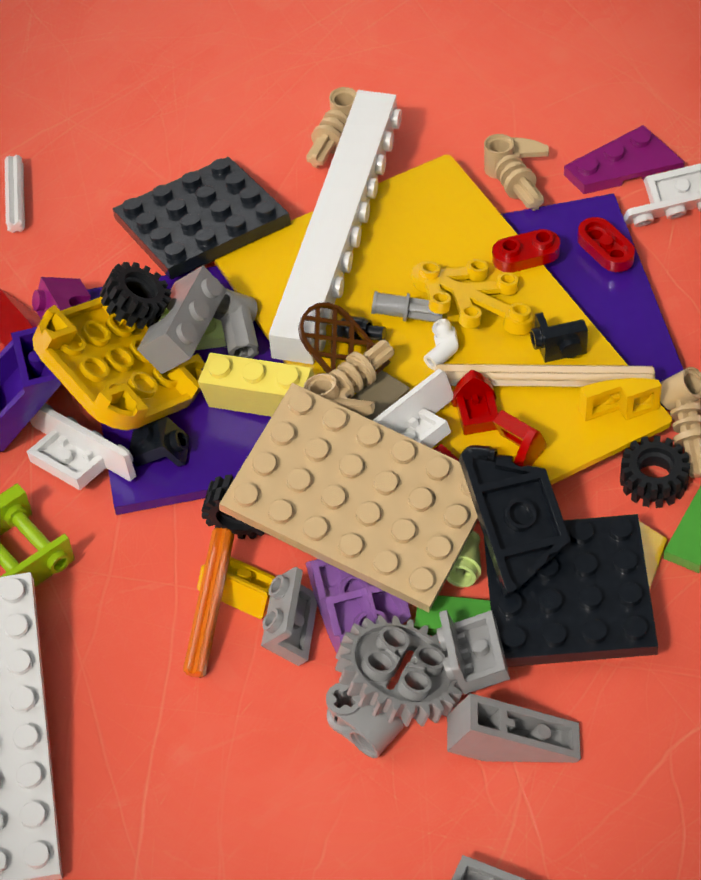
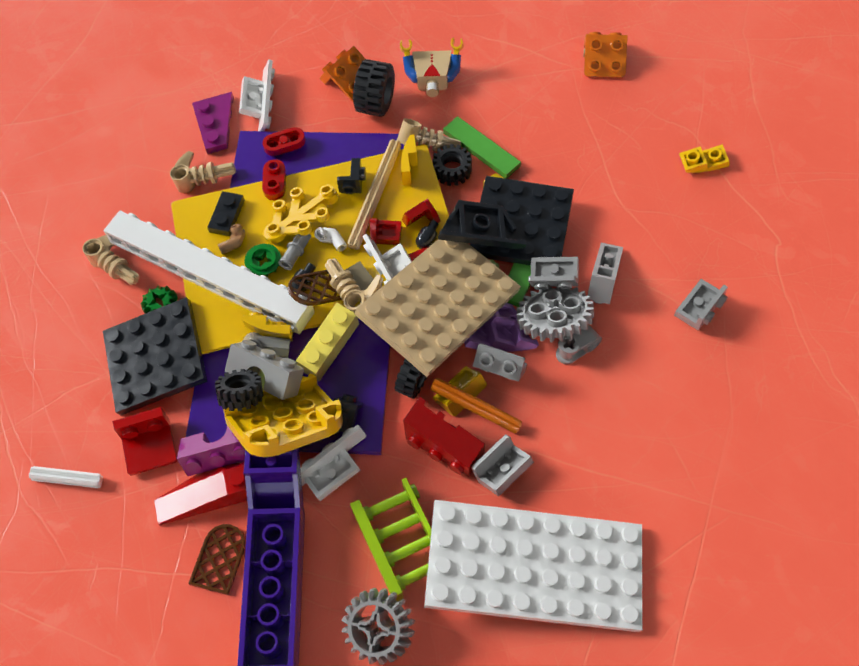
camera: 75 degrees left, 10 degrees up
none -> red bracket [112,407,178,476]
none -> green gear [140,285,178,314]
none -> black plate [207,191,245,236]
none -> medium nougat arm [218,224,245,255]
none -> yellow slope [242,312,293,341]
none -> green gear [244,244,282,277]
none -> red wedge [403,397,485,477]
none -> light grey bracket [471,435,534,497]

